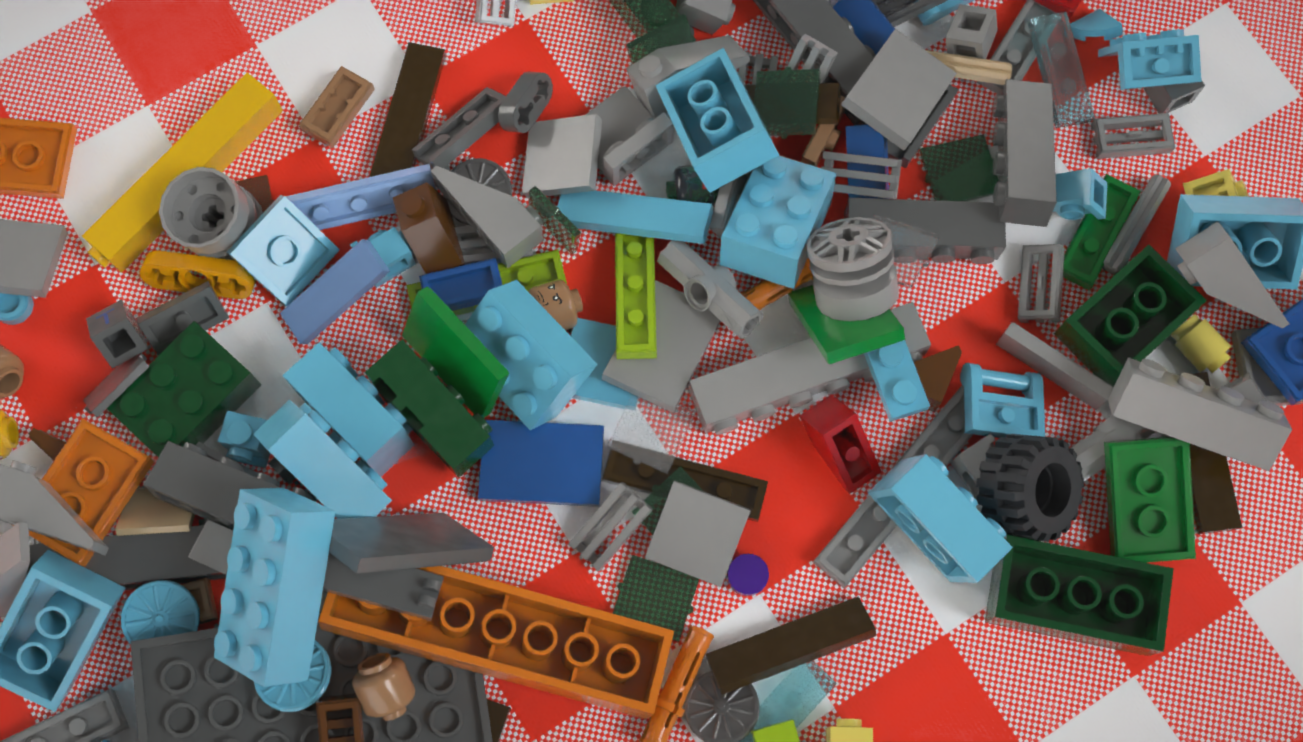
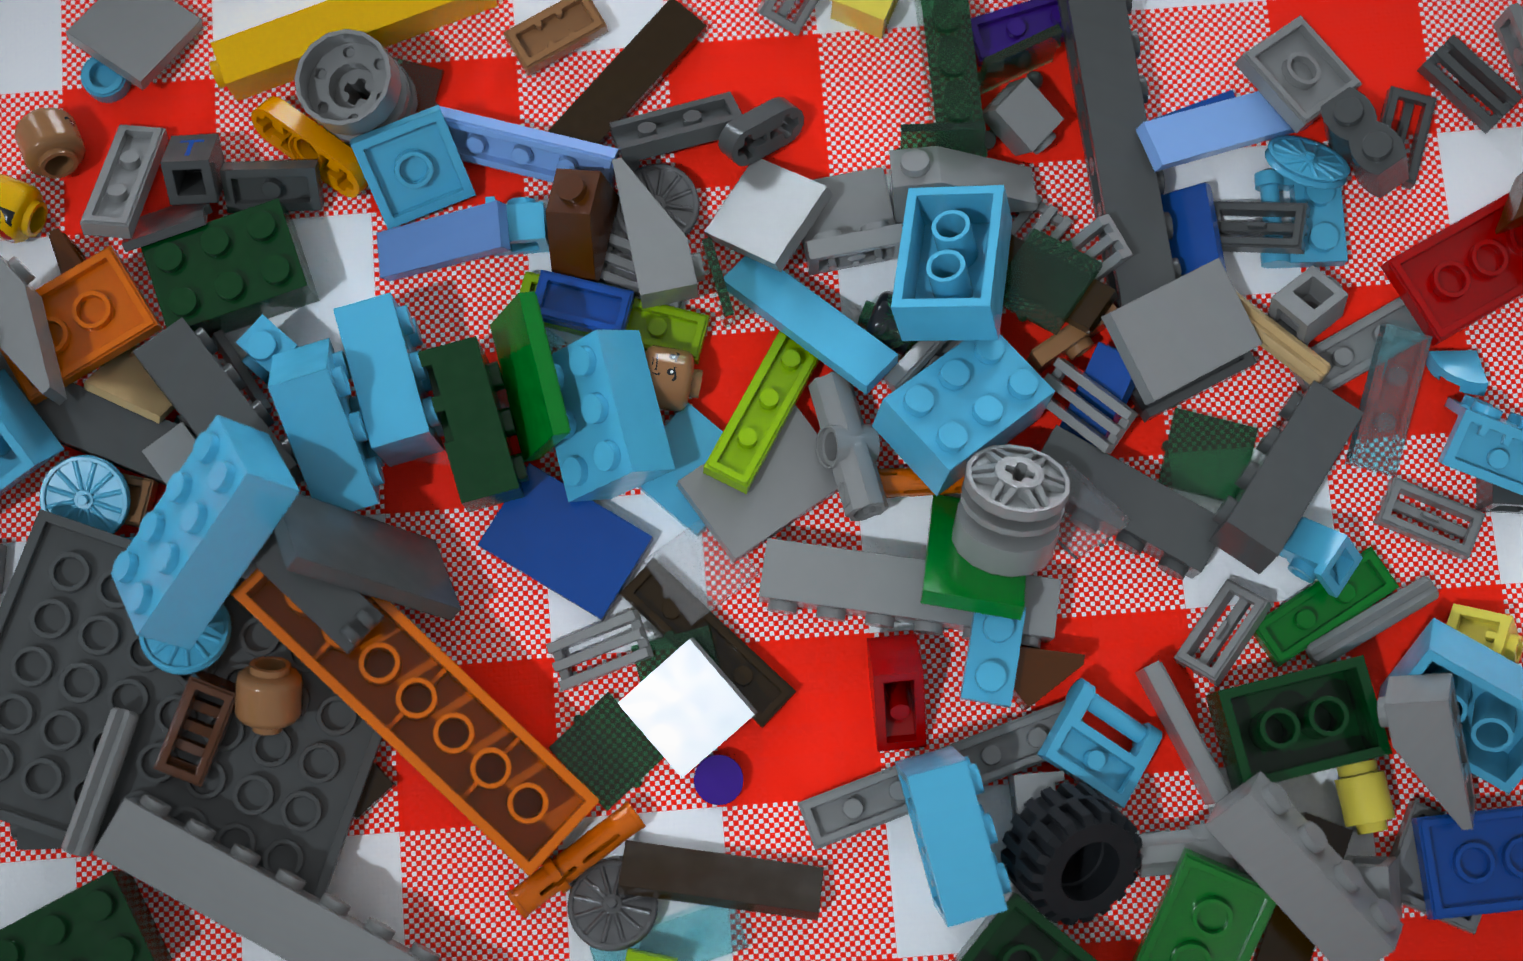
camera: 30 degrees right, 5 degrees up
none -> light grey tile [80,124,169,239]

